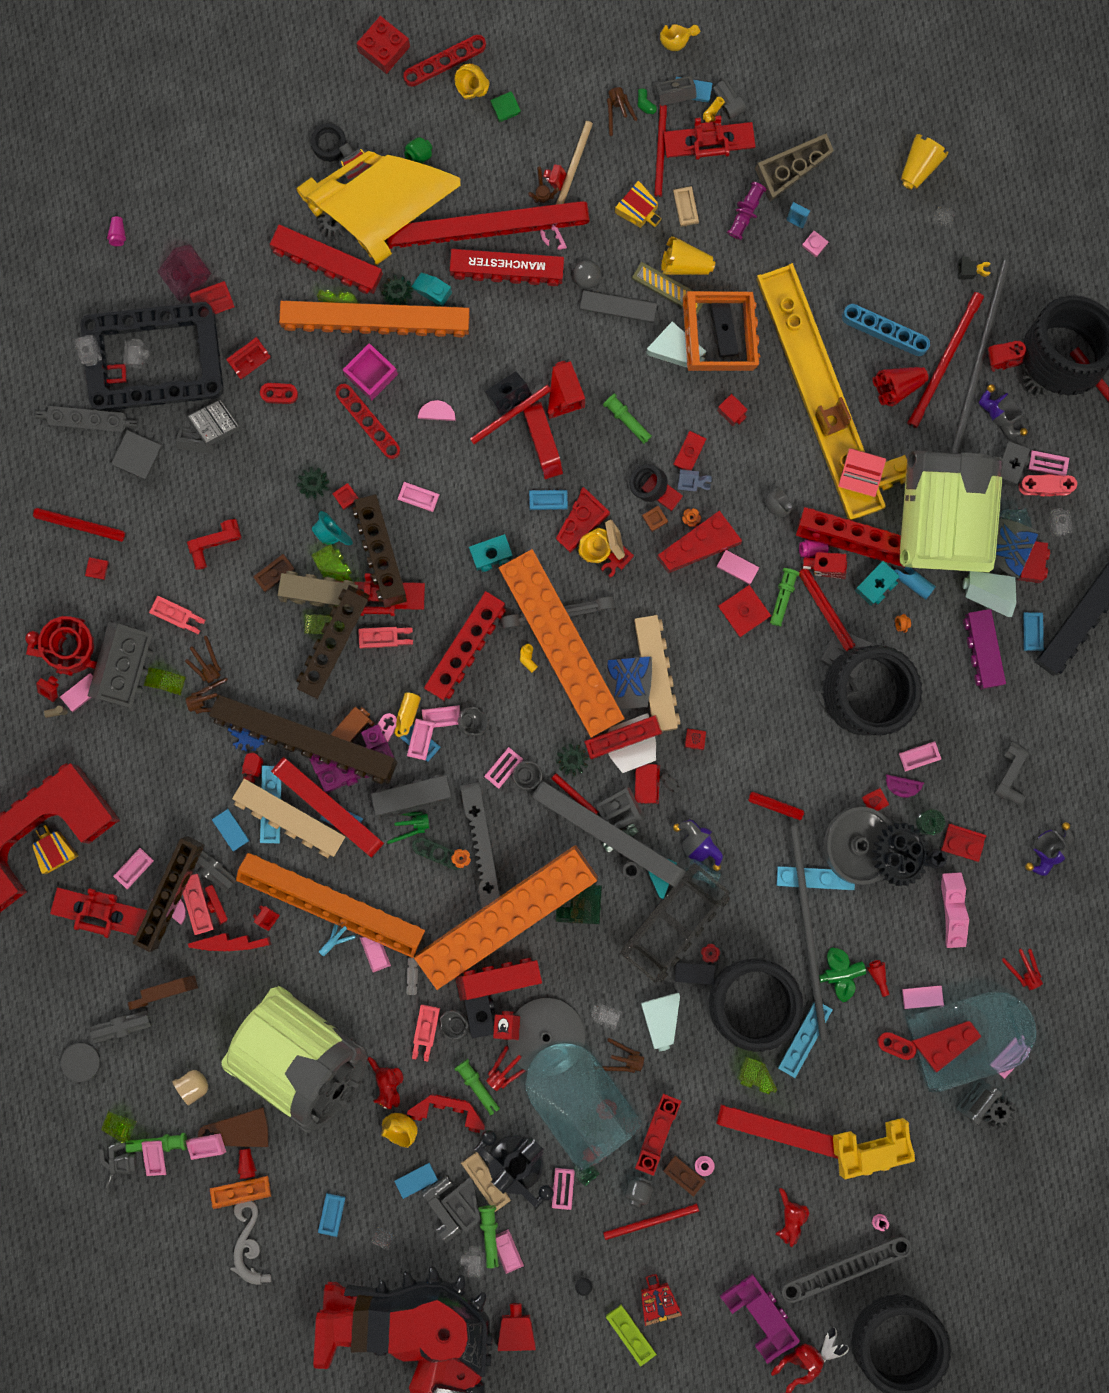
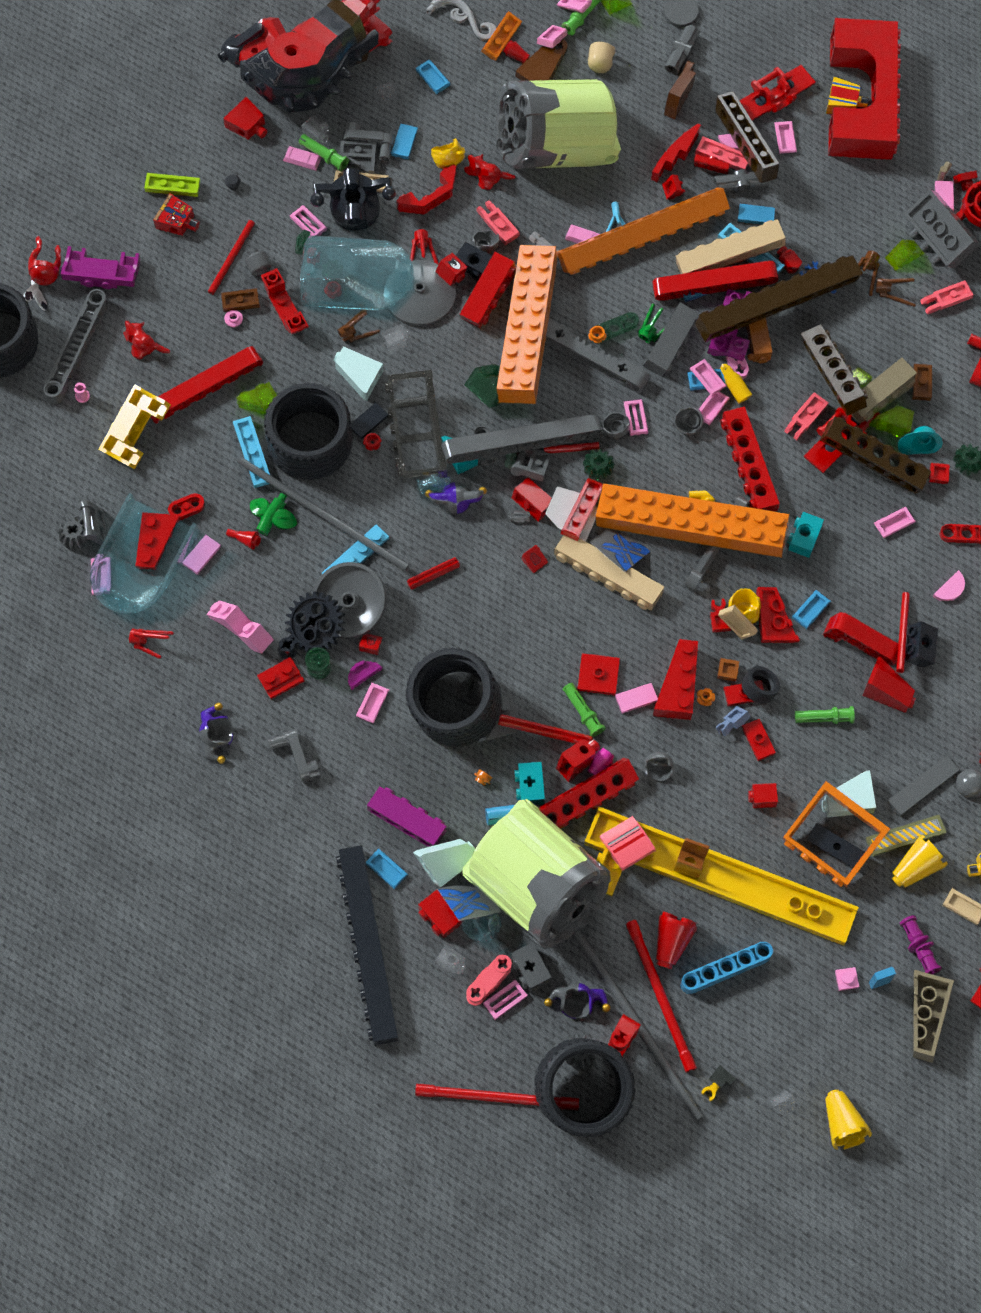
camera: 130 degrees right, 15 degrees down
bright green pin [454,1059,500,1115] -> none

